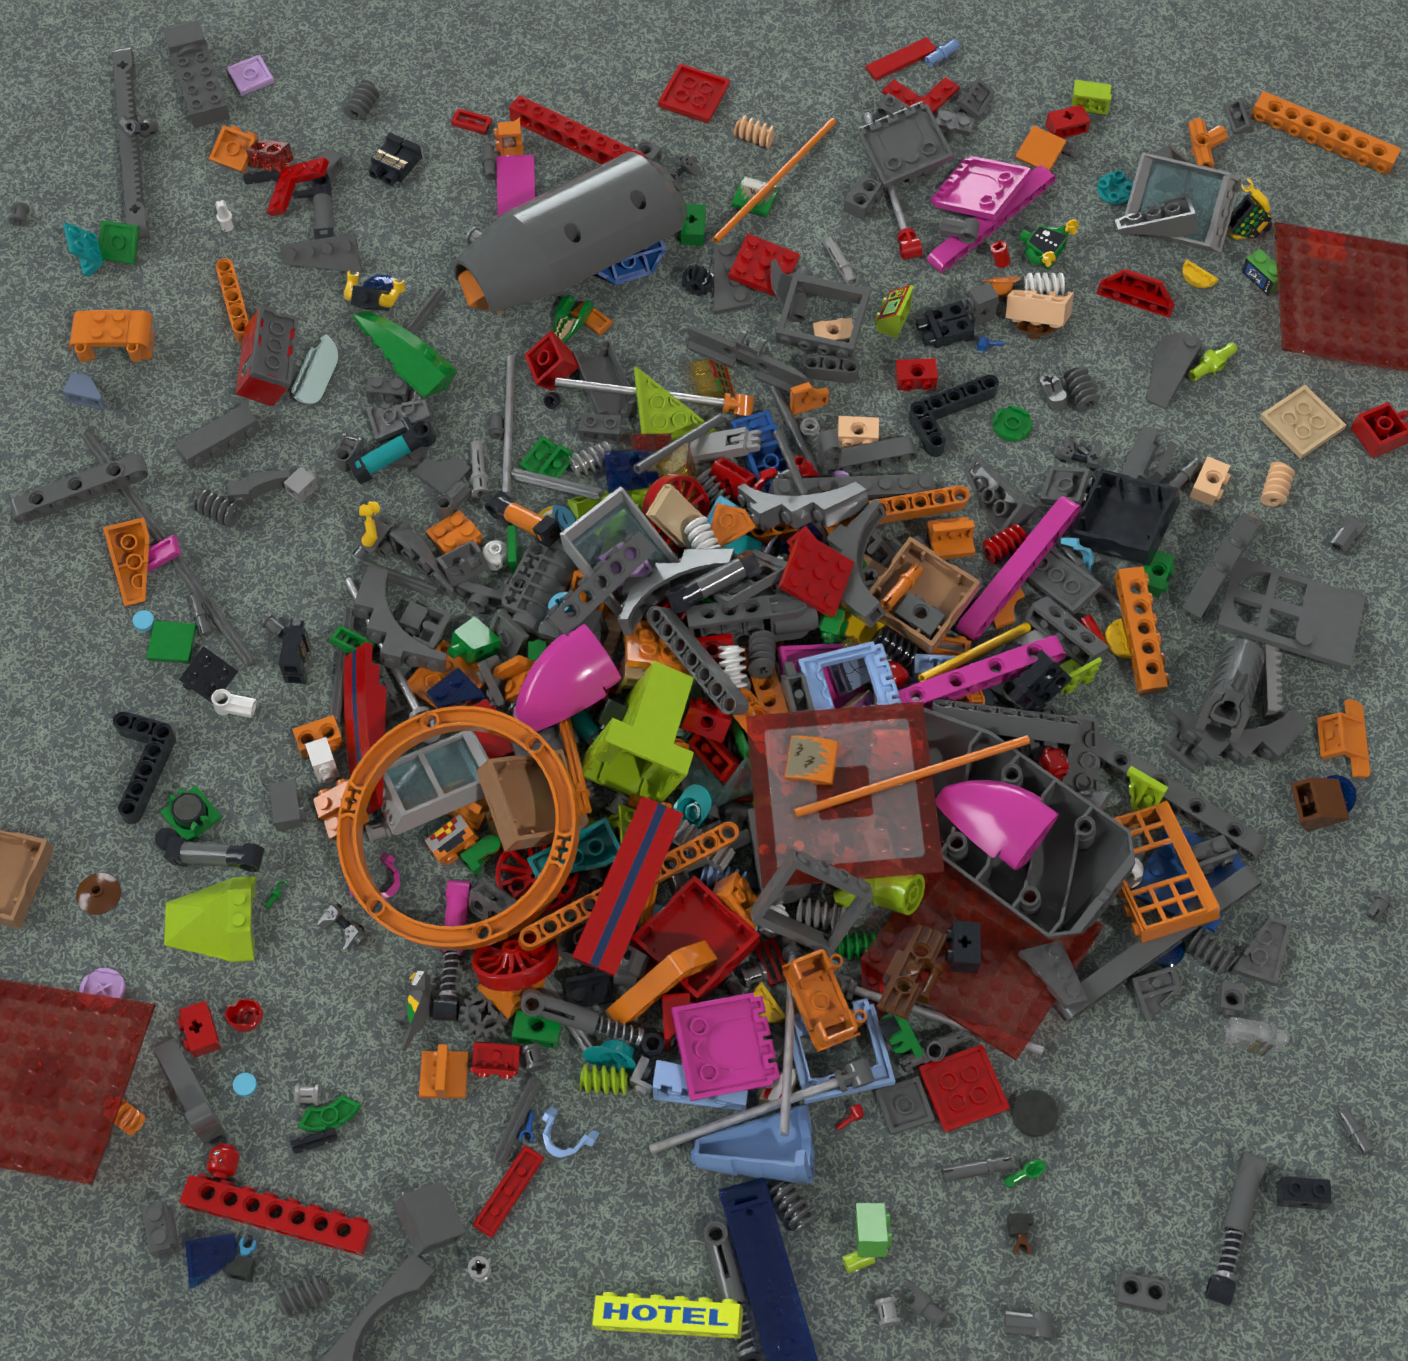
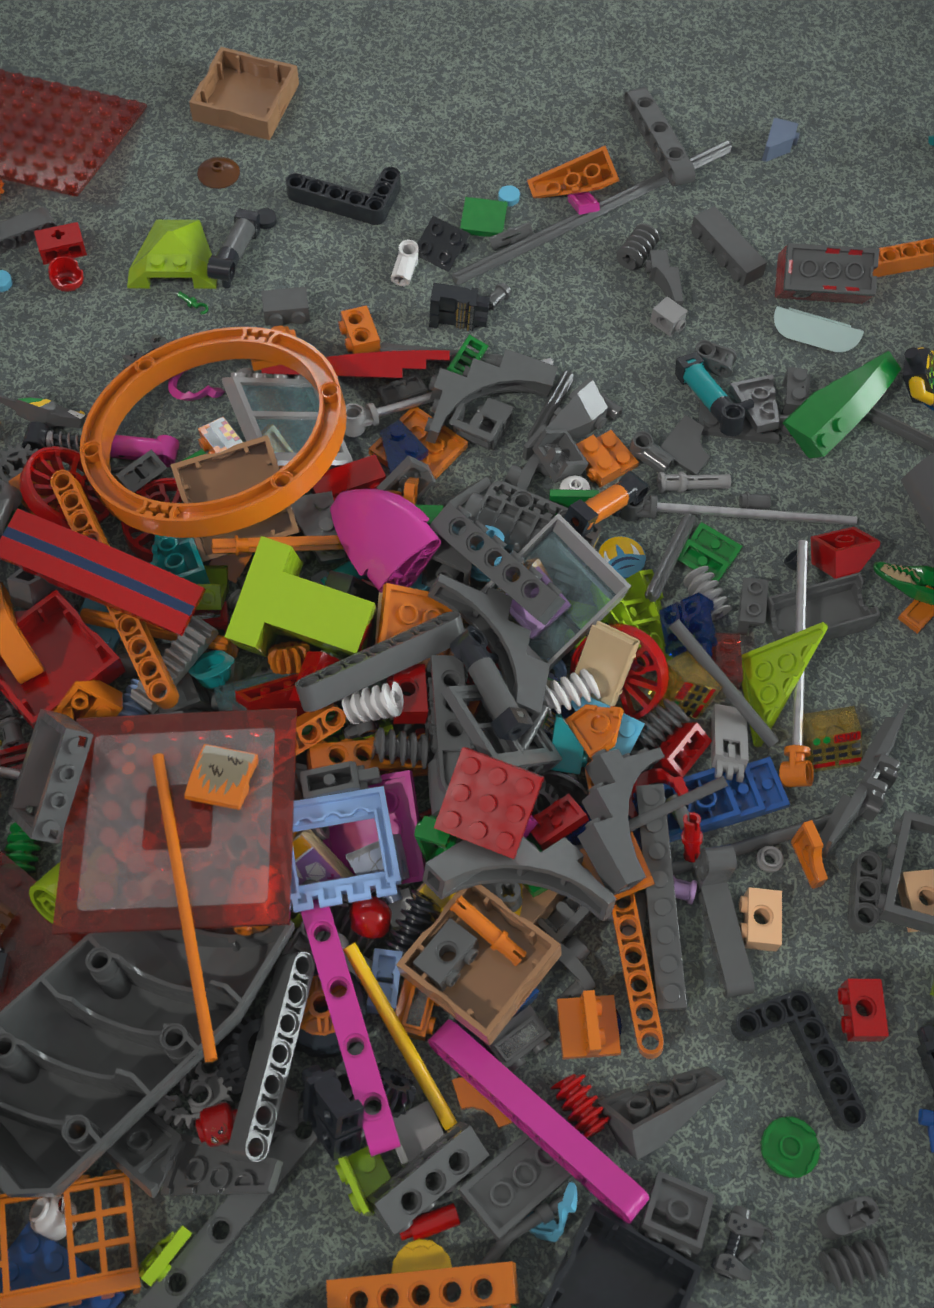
camera: 90 degrees right, 0 degrees up
orange container [69,310,155,362] -> none
lavender tile [79,968,126,1013] -> none
piece [160,786,223,842] -> none
white brick [305,737,340,783] -> none
torso [353,501,395,560] -> none
green torso [448,617,501,664] -> none
clear yellow hinge [842,635,859,649] -> none
dark pink panel [934,780,1059,870] -> none

